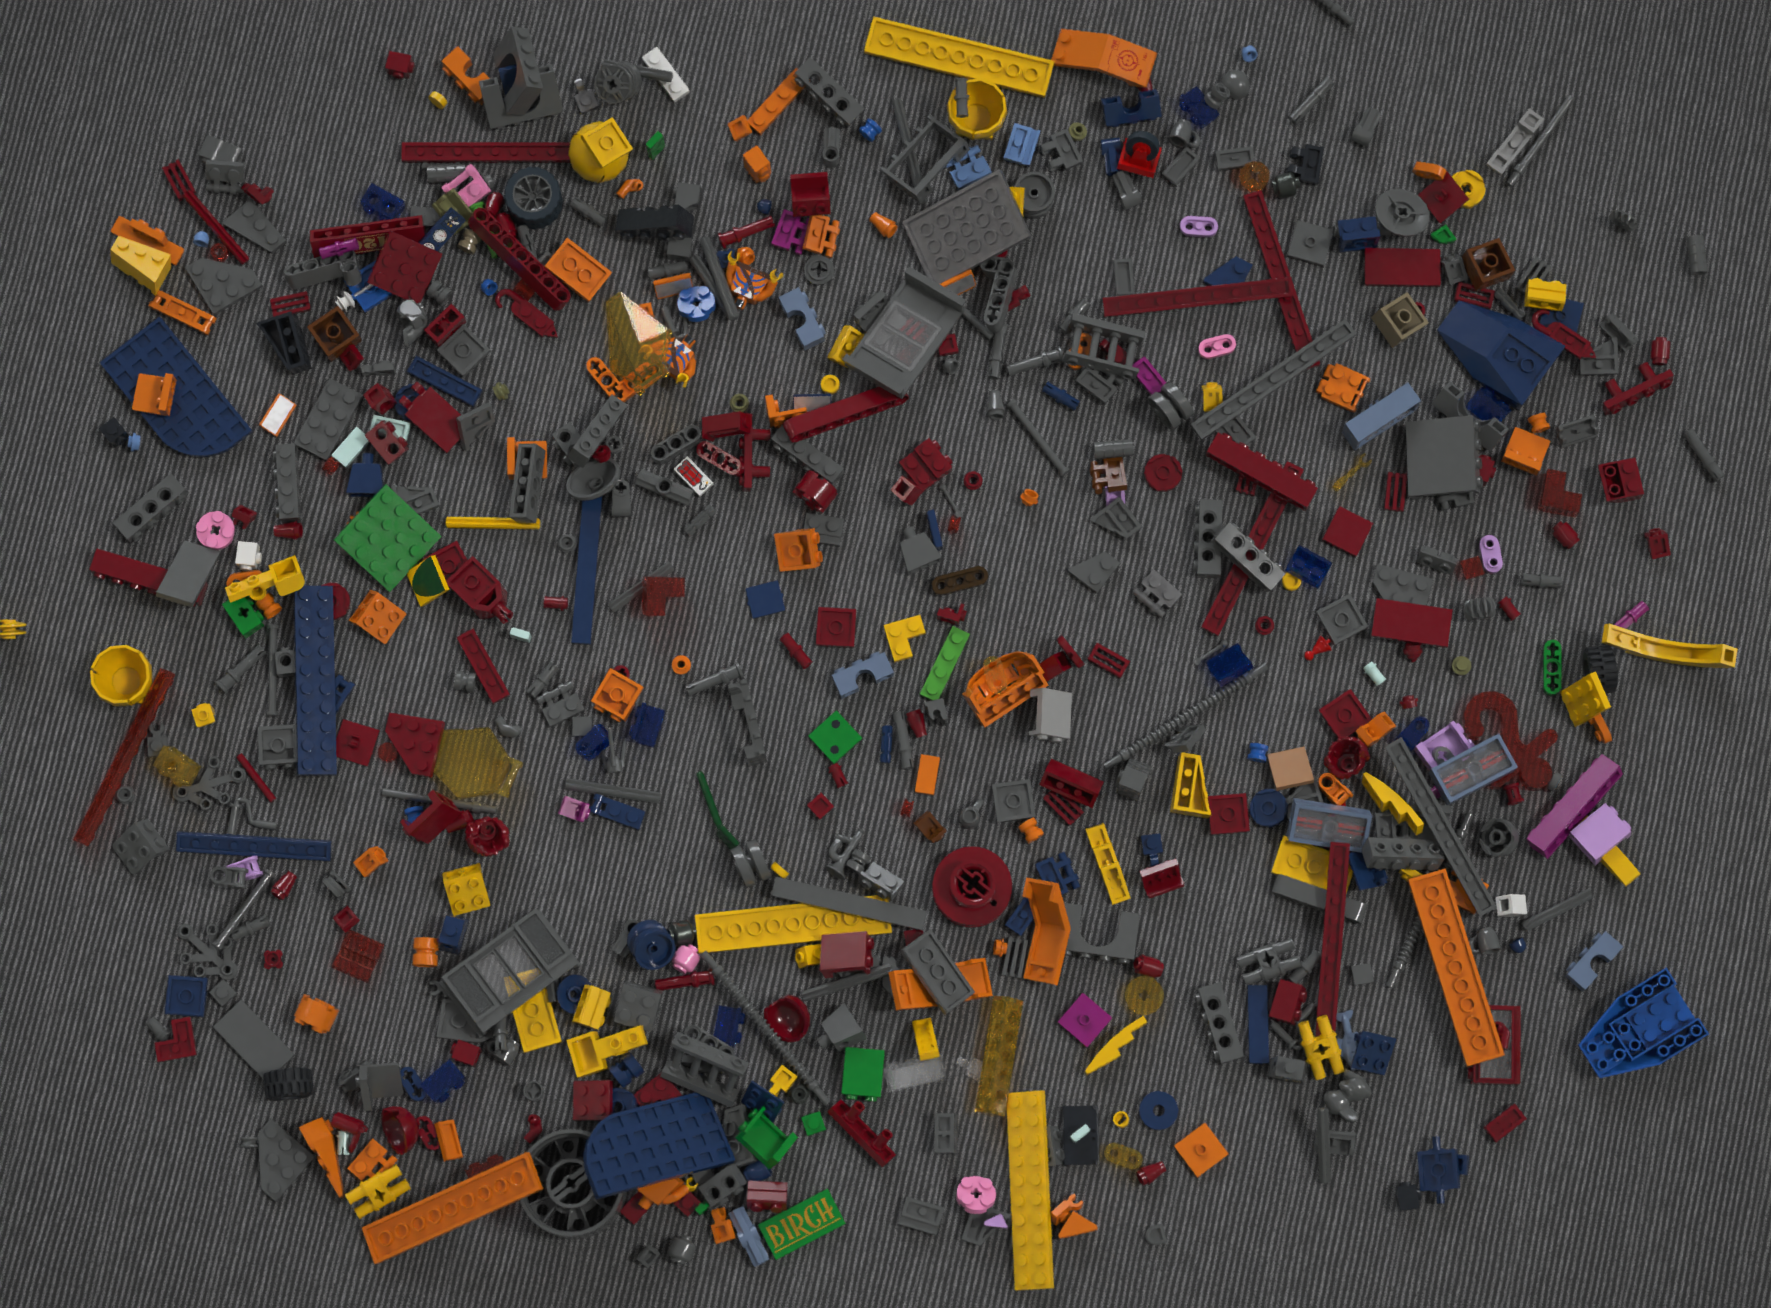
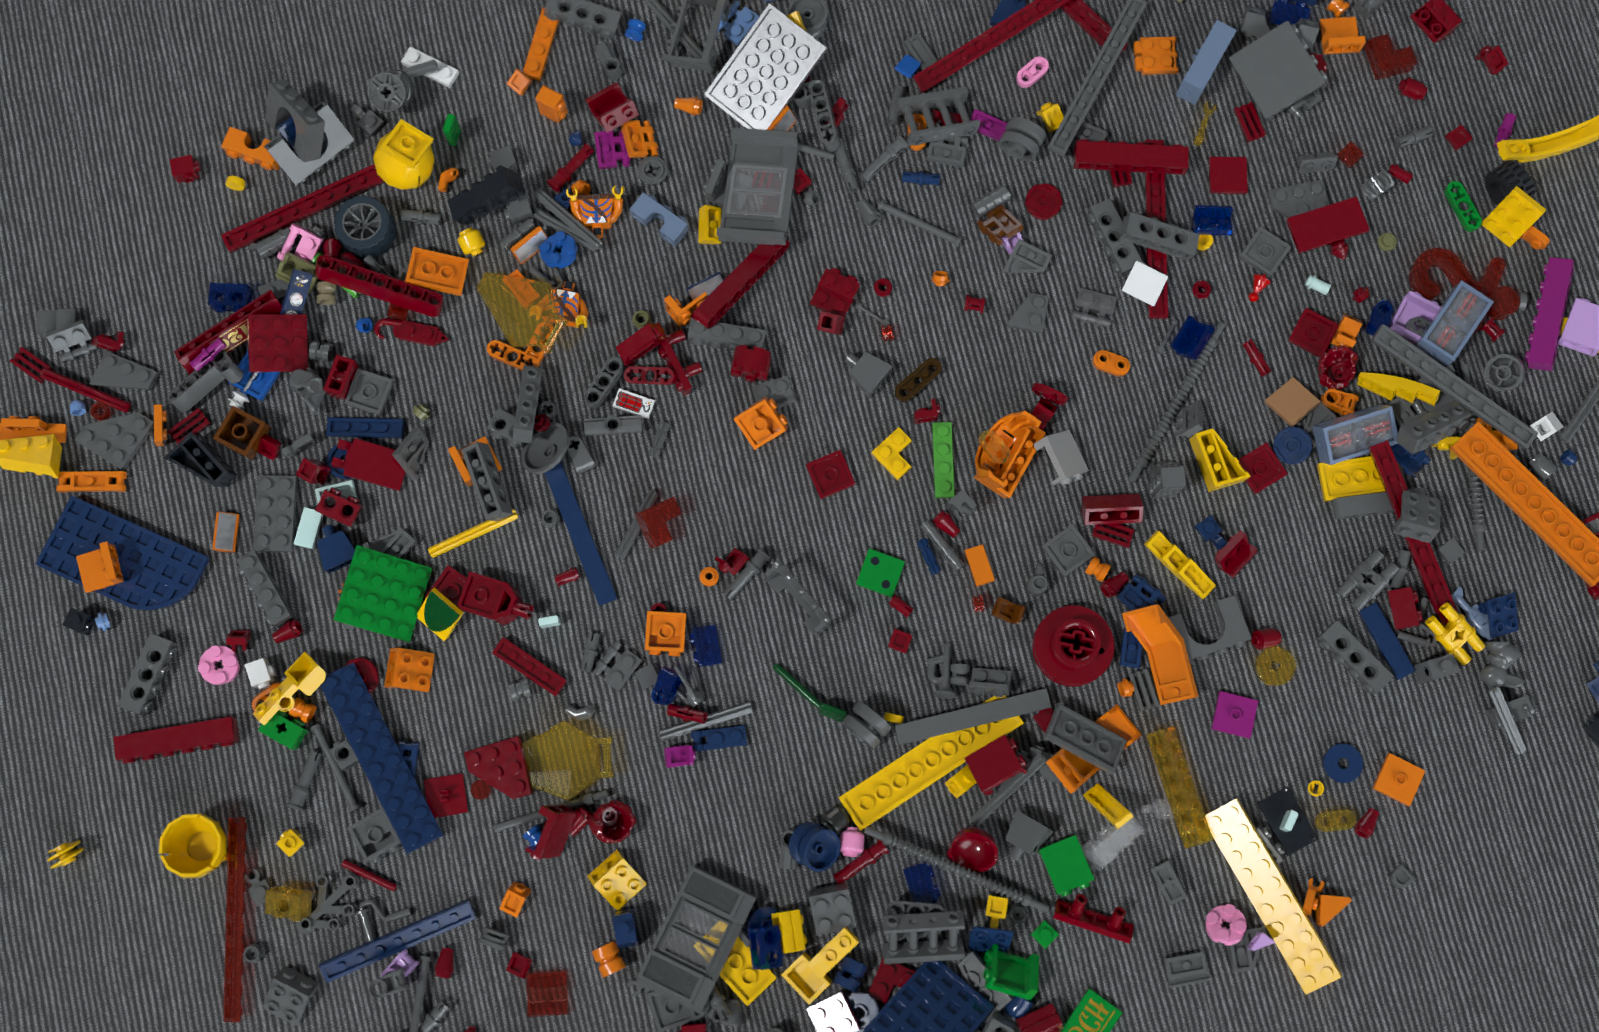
camera: 30 degrees left, 0 degrees up
dark grey tile [156,540,220,608] -> none
clear red bush [322,457,340,476] -> none
dark blue piece [745,580,785,619] -> none
dark red pin [779,633,813,669] -> none
yellow tile [821,375,840,395] -> none
sand blue arch [832,652,894,699] -> none
dark blue tile [927,509,943,551] -> none
yellow slope [1084,1015,1147,1076] -> none
dark red tile [1087,643,1130,679] -> none
blue wheel [1247,743,1269,763] -> none
lavender plate [1479,535,1503,574] -> none
none -> orange plate [154,404,168,446]
none -> yellow head [457,227,485,256]
none -> dark red pin [667,703,708,724]
none -> dark red bracket [714,548,749,576]
none -> clear blue brick [748,925,784,970]
none -> blue slope [895,55,921,78]
none -> dark red bush [964,294,985,314]
none -> orange plate [1092,350,1130,377]
none -> dark red cone [1100,572,1129,598]
none -> white sticker [1122,261,1168,306]
none -> dark red pin [1242,339,1272,377]
none -> dark grey bracket [1393,490,1441,543]
none -> dark red plate [1445,124,1473,151]

